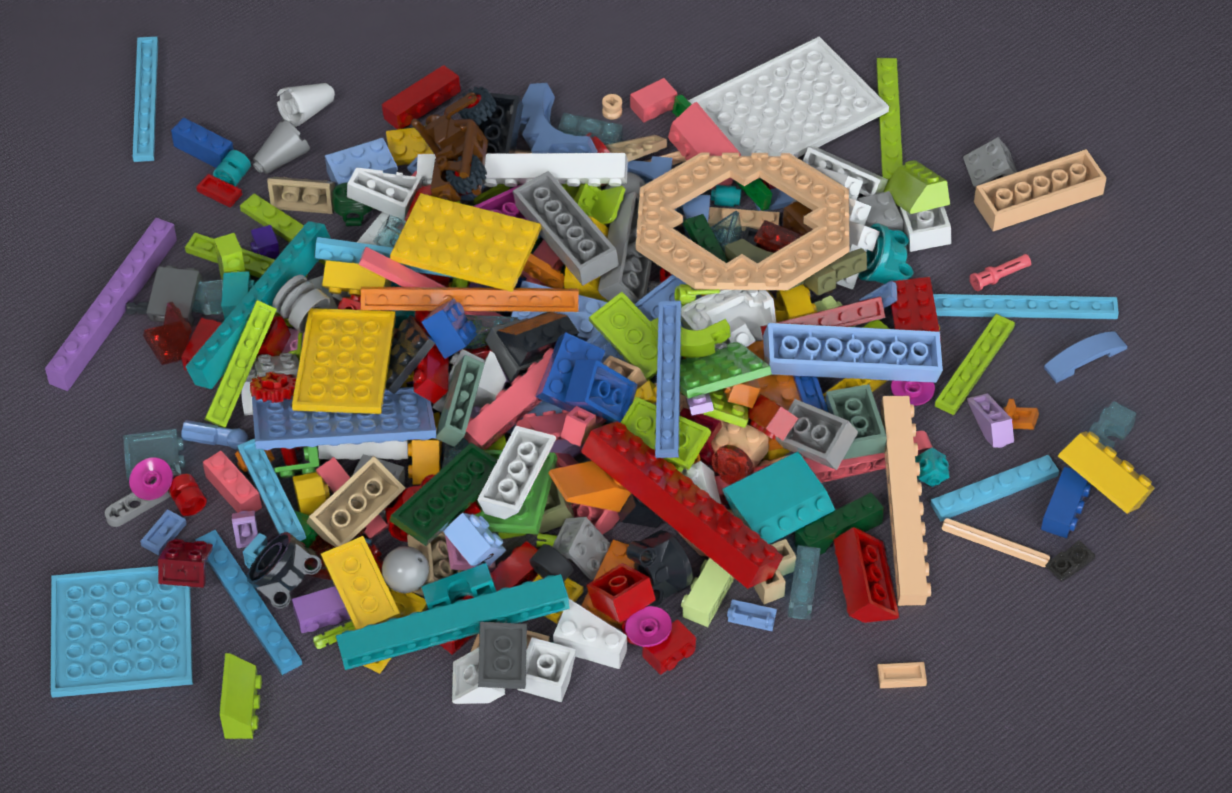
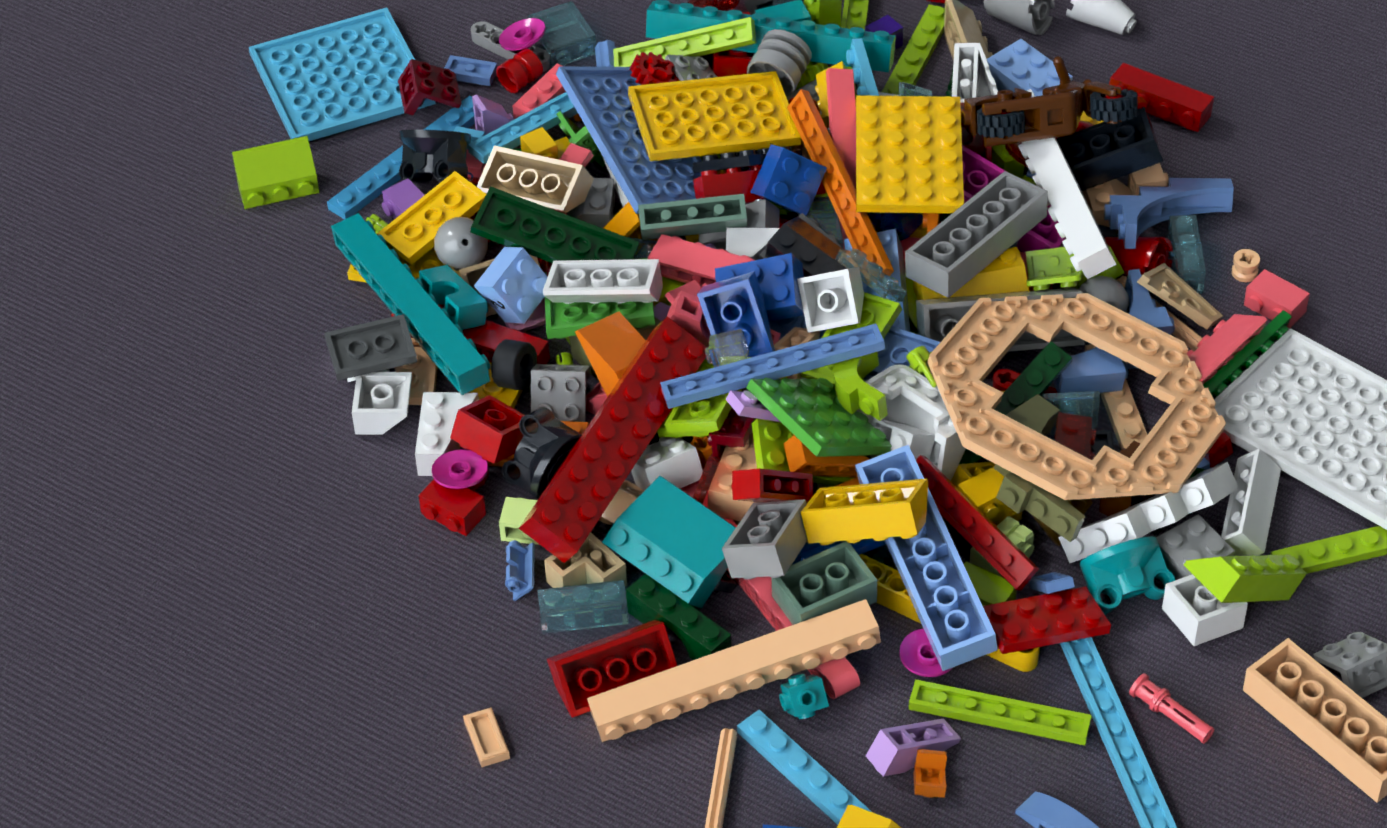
camera: 75 degrees right, 5 degrees down
teal brick [711,185,741,207] -> none
none -> clear brick [705,329,749,368]
none -> white slope [797,267,864,333]
none -> yellow slope [801,478,928,545]
none -> clear light blue plate [836,248,907,302]

